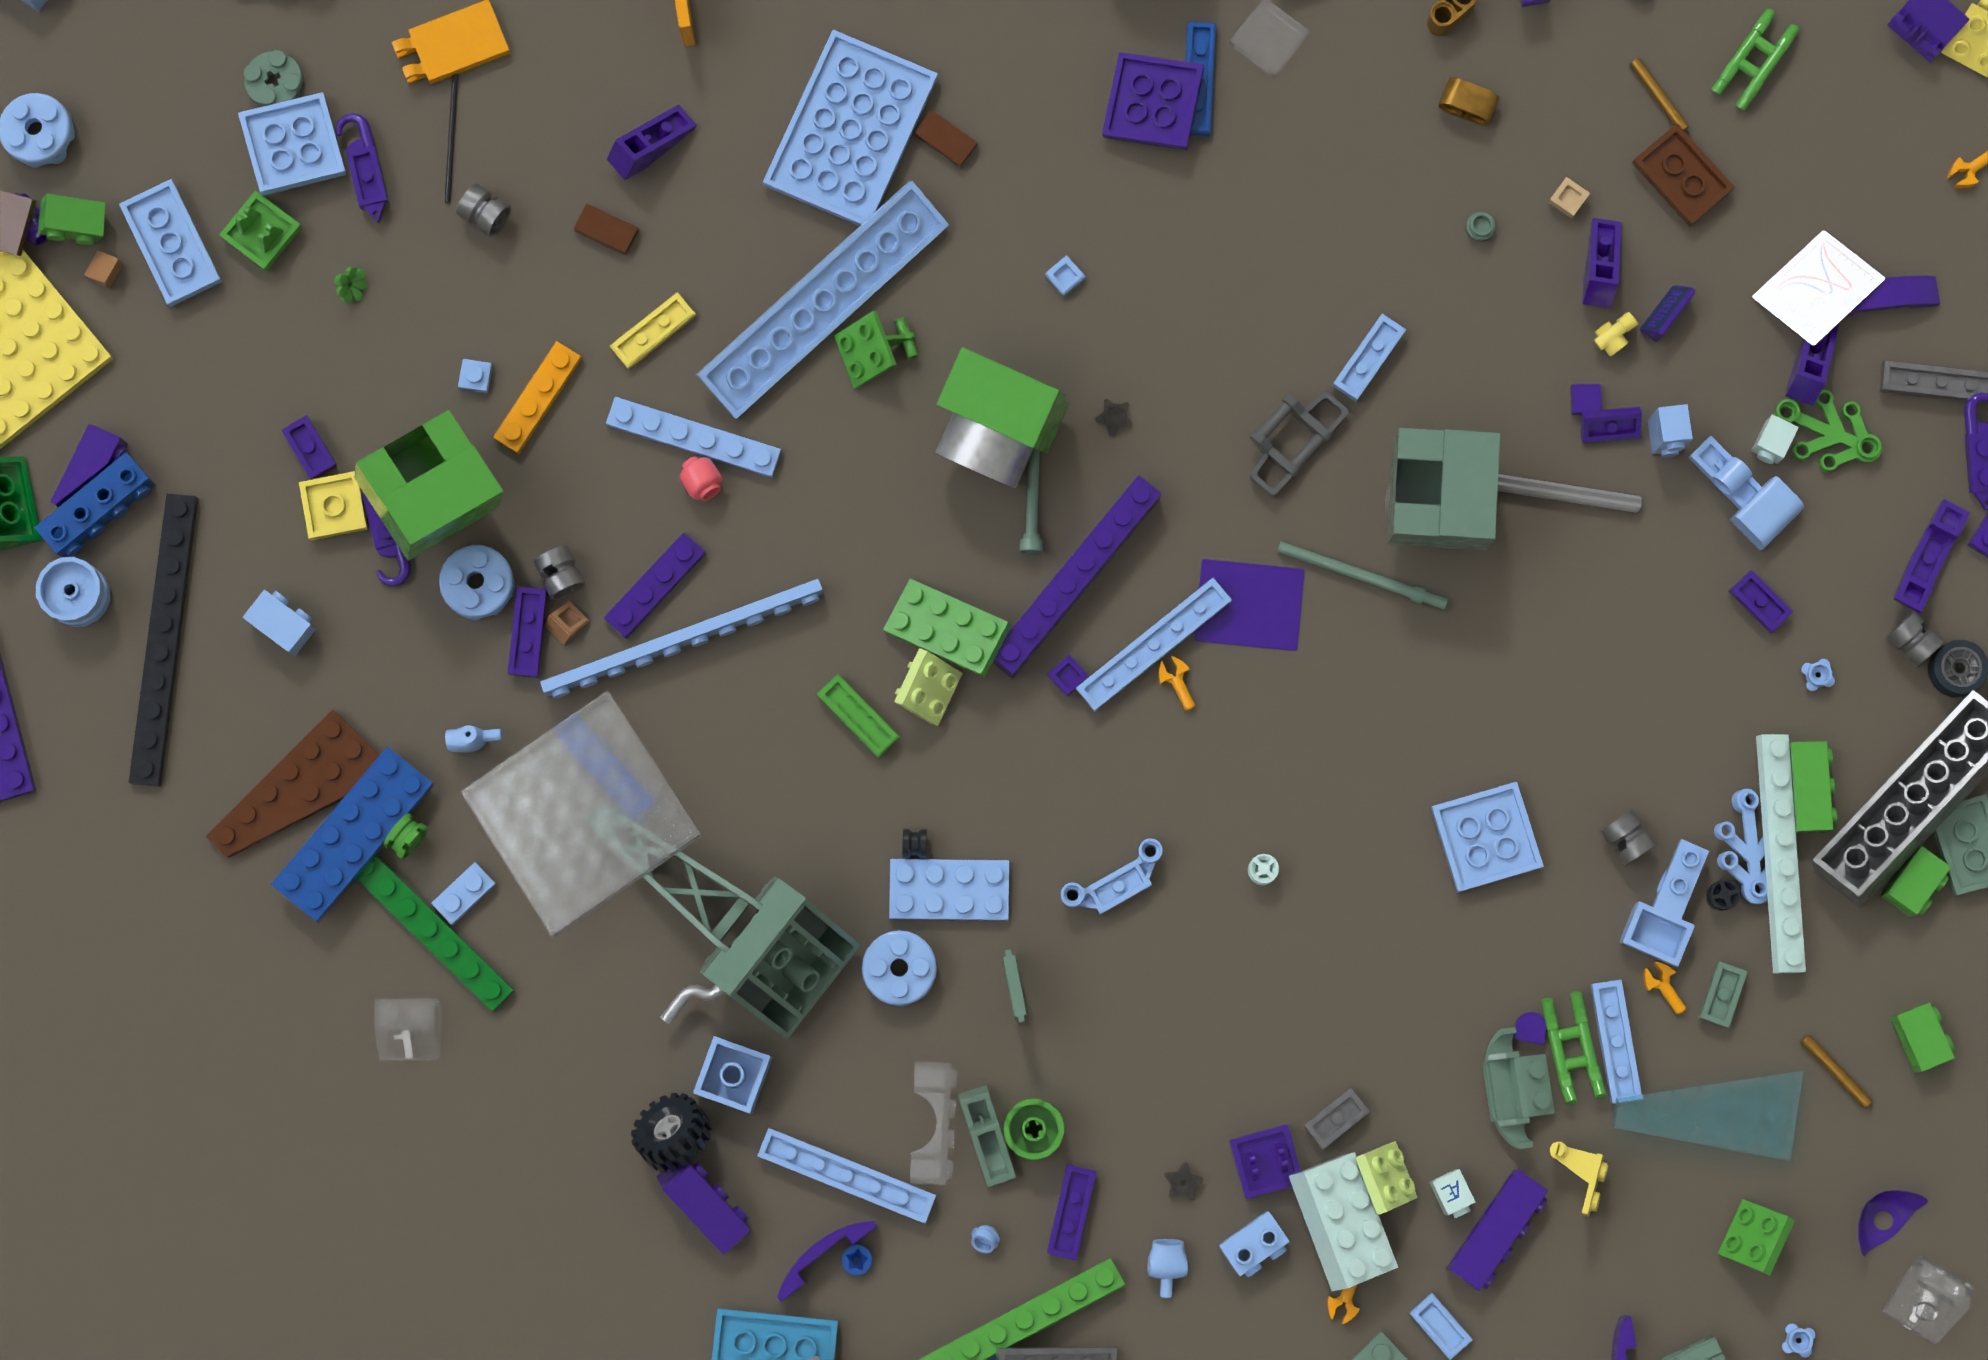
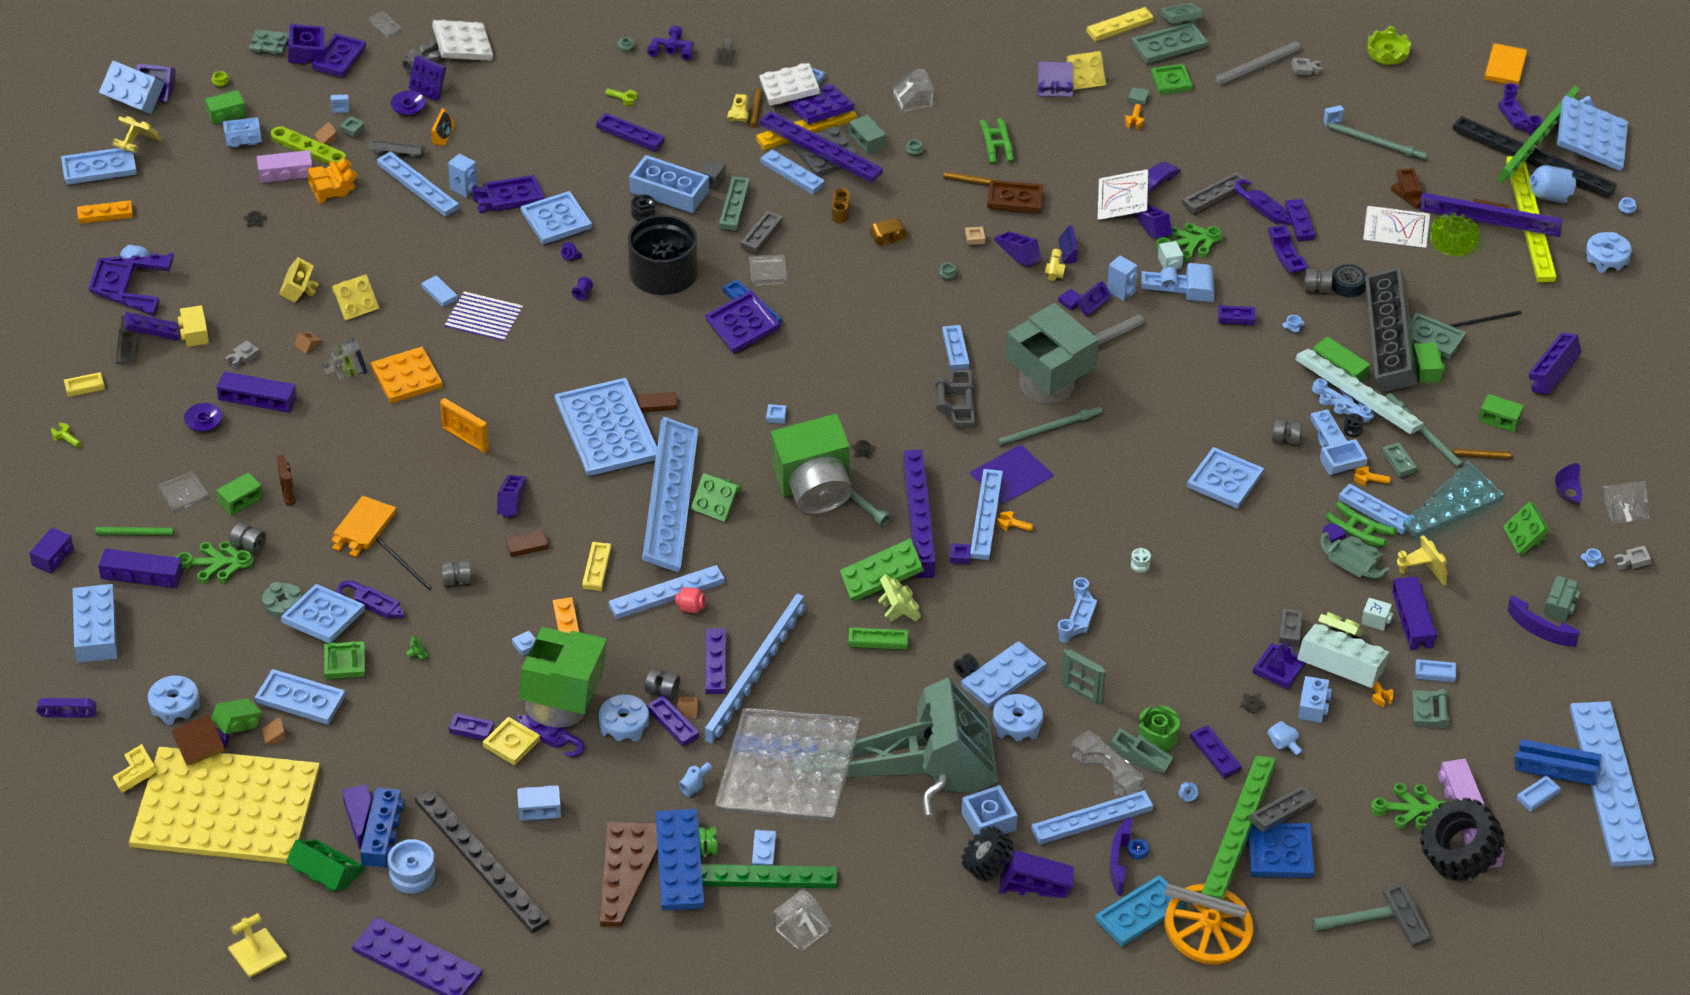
camera: 45 degrees left, 35 degrees down
none -> sand green bar [1386,393,1463,468]

